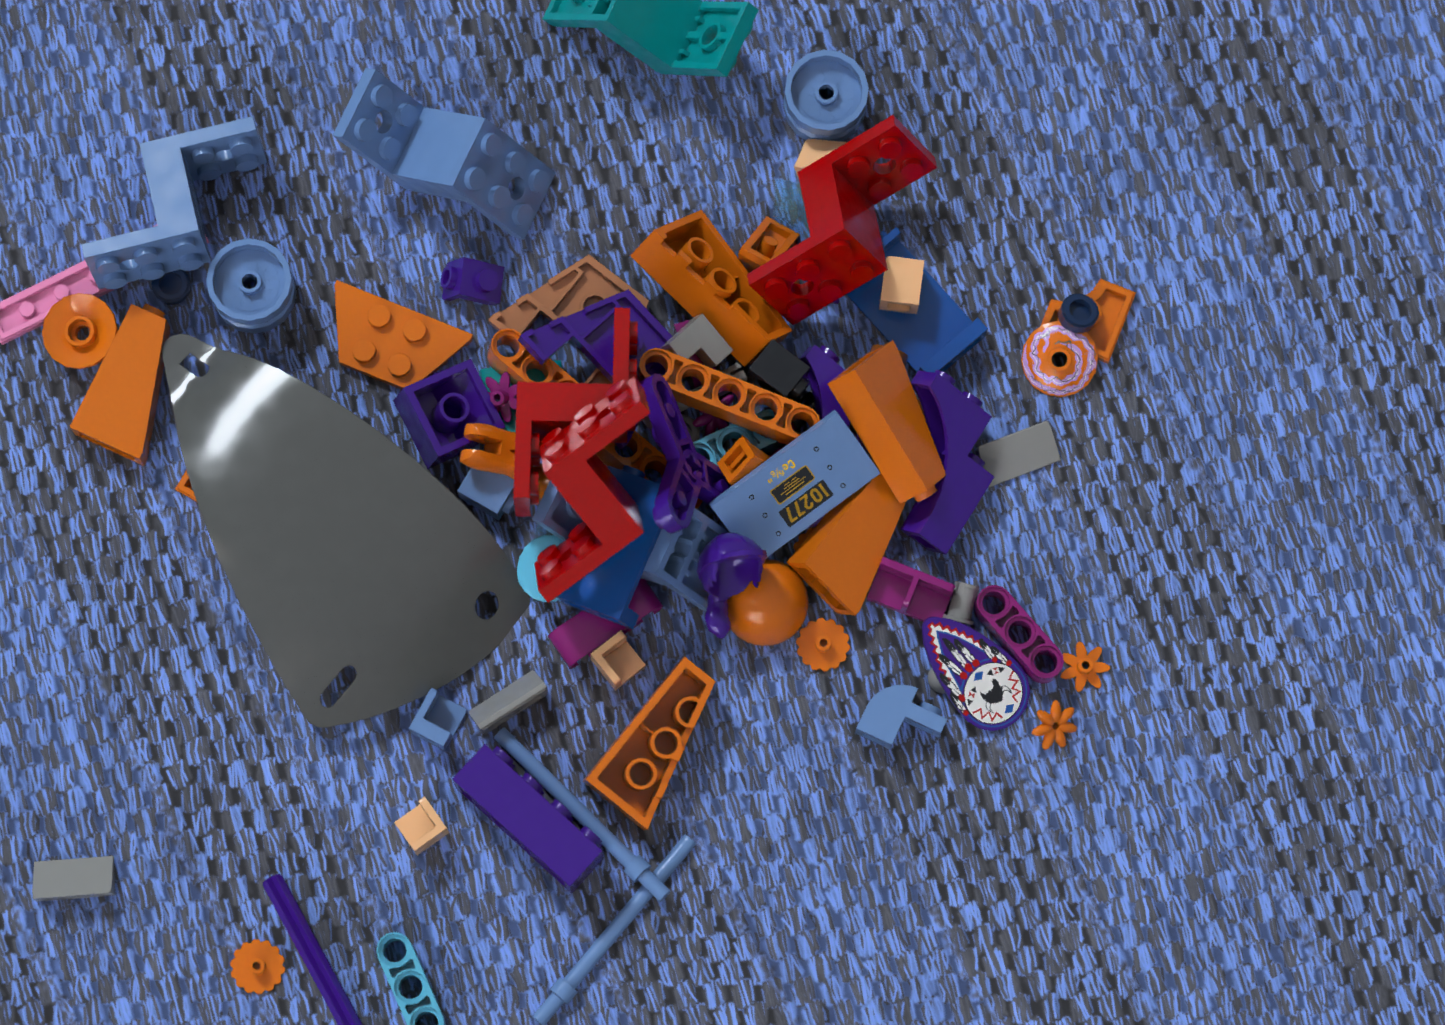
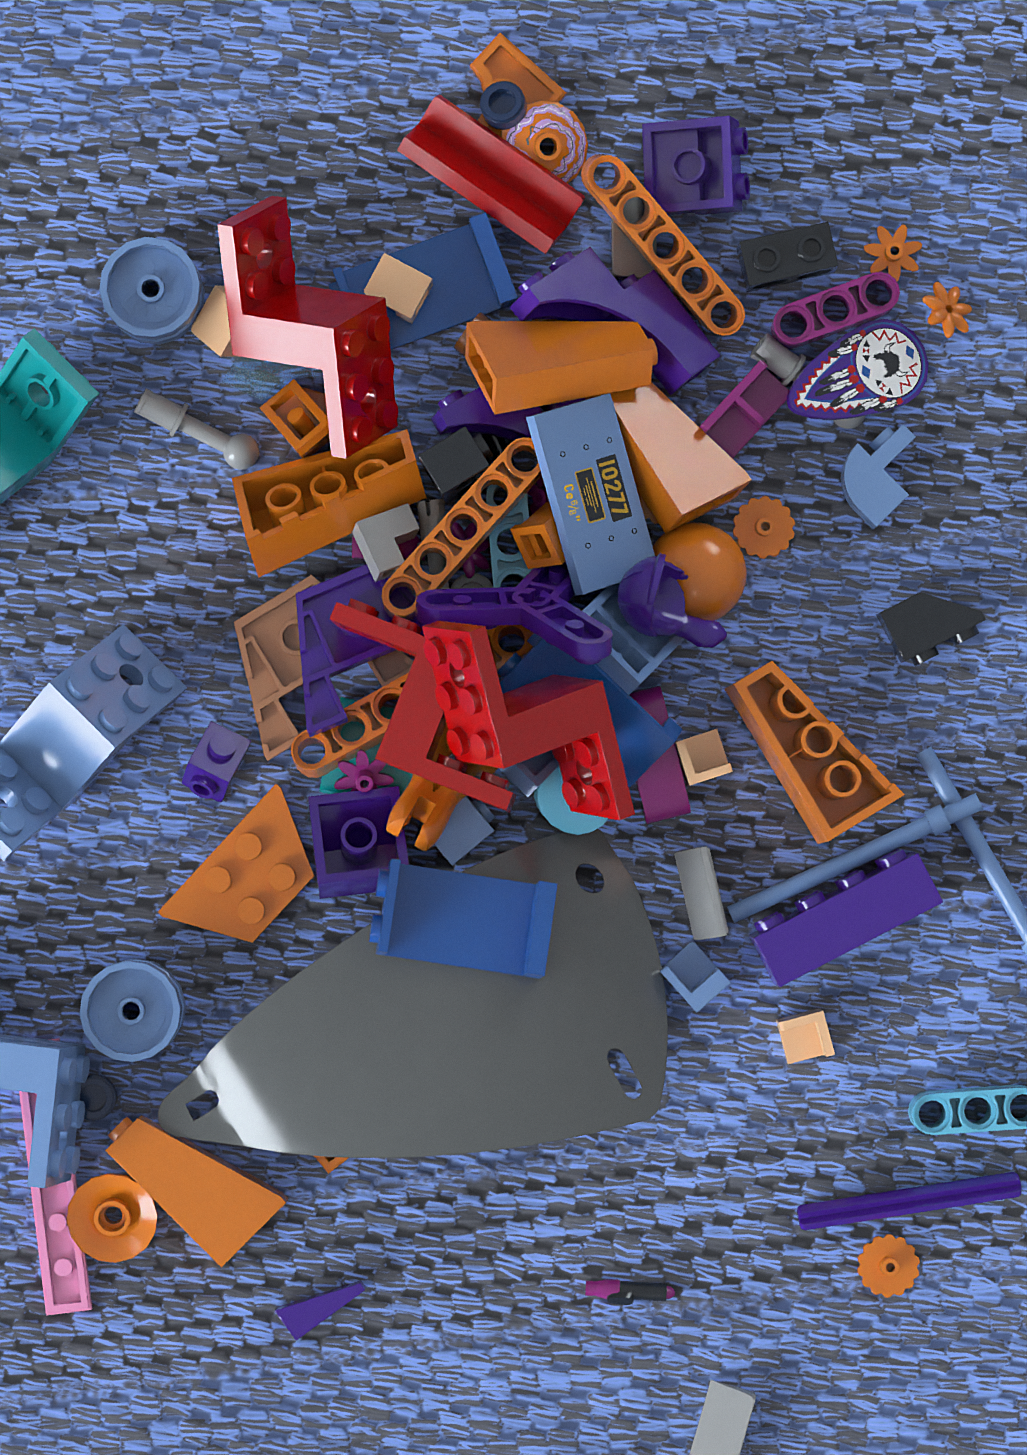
camera: 65 degrees left, 10 degrees up
none -> light grey pin [134,388,259,470]
none -> dark purple piece [274,1280,366,1341]
none -> blue panel [369,859,558,979]
none -> red panel [397,95,585,254]
none -> orange beam [581,154,745,336]
none -> black piece [585,1279,675,1305]
none -> dark purple plate [642,115,750,215]
none -> black brick [736,222,839,293]
none -> black slope [876,592,986,666]

